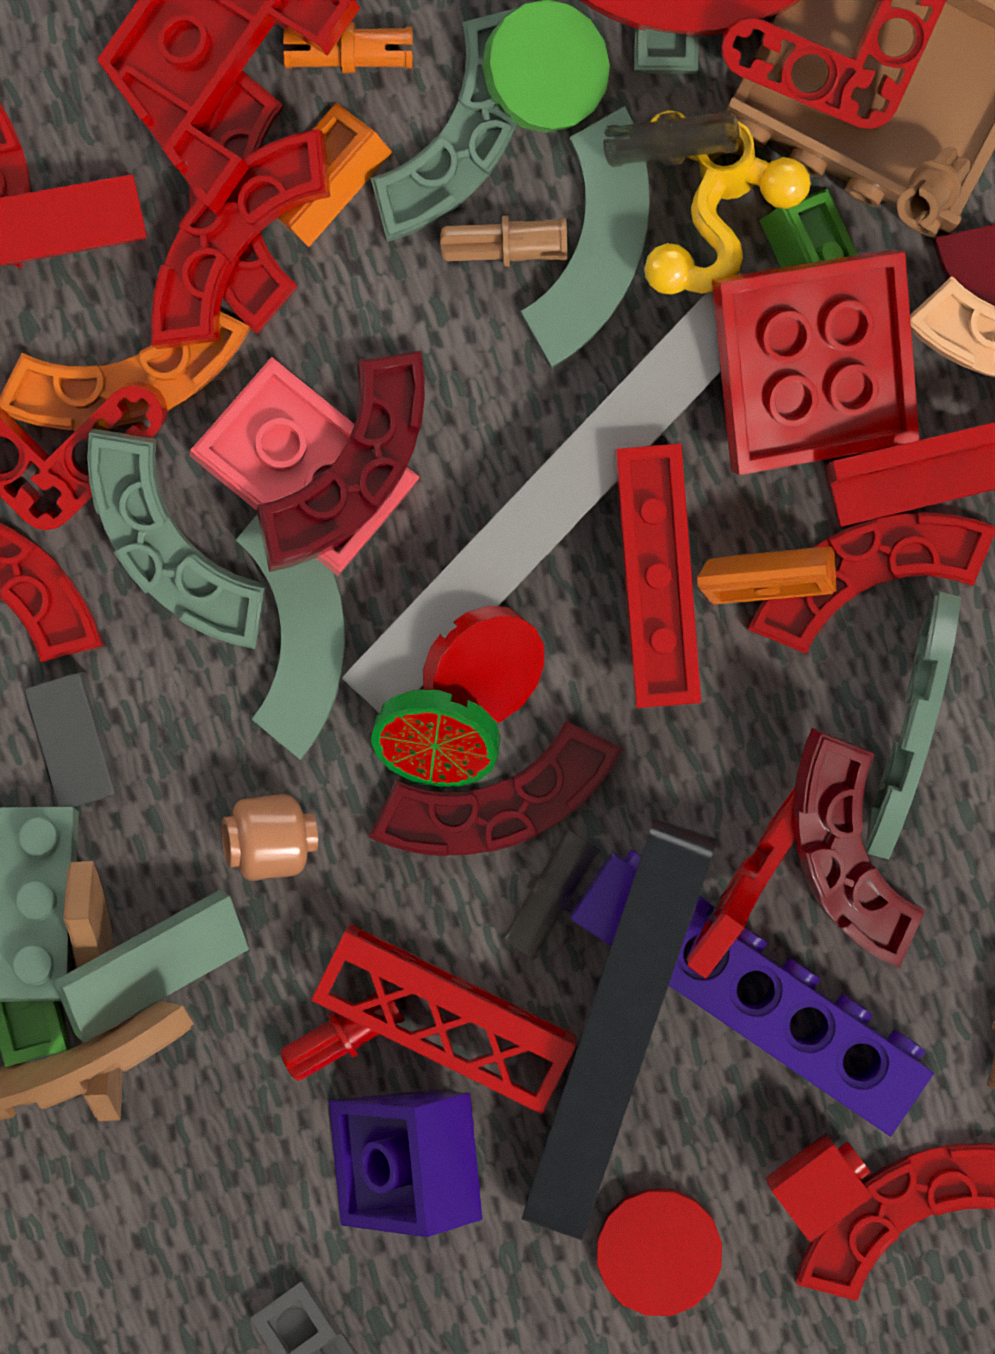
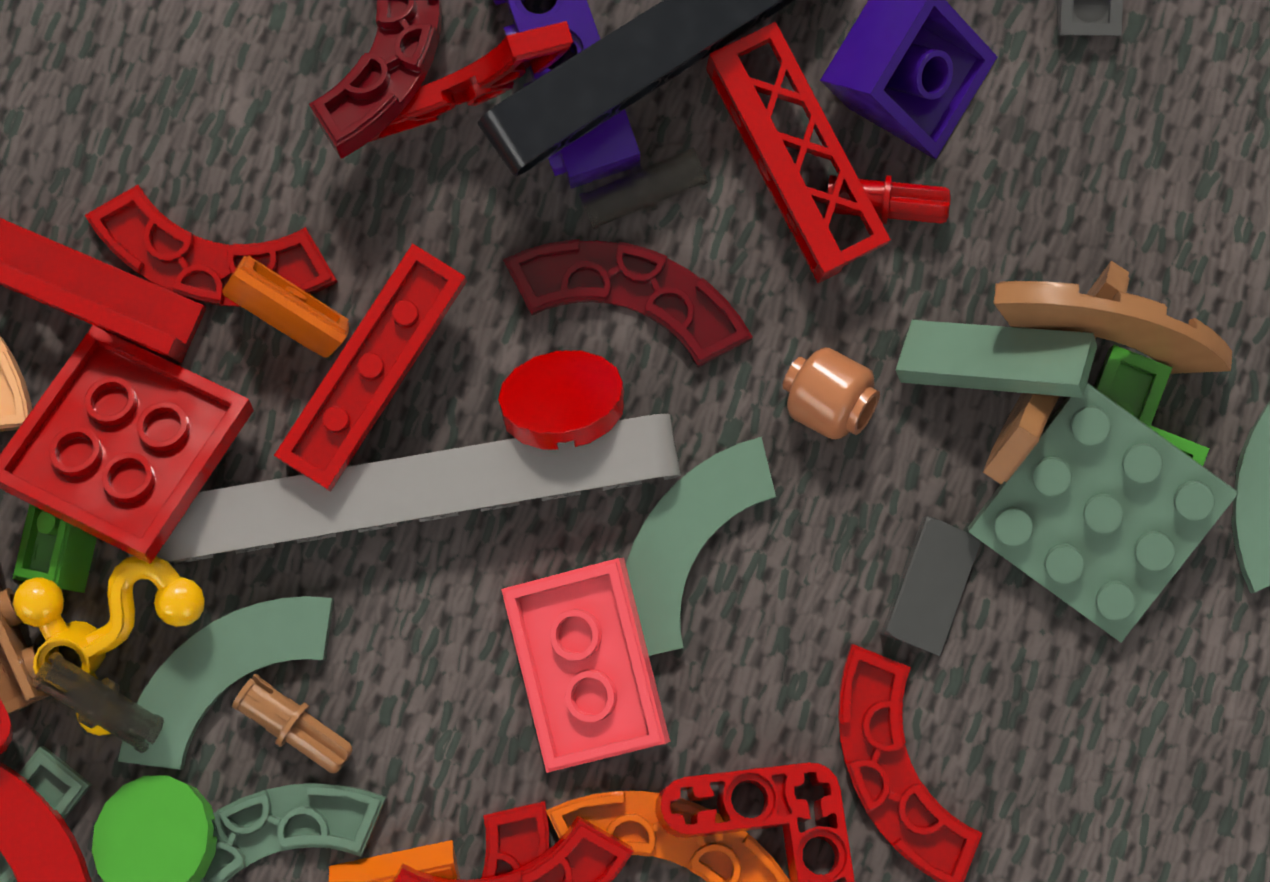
camera: 140 degrees left, 5 degrees down
sand green tile [87,428,266,649] -> none
dark red tile [257,351,425,572] -> none
tile [371,690,501,787] -> none
sand green tile [865,591,961,860] -> none

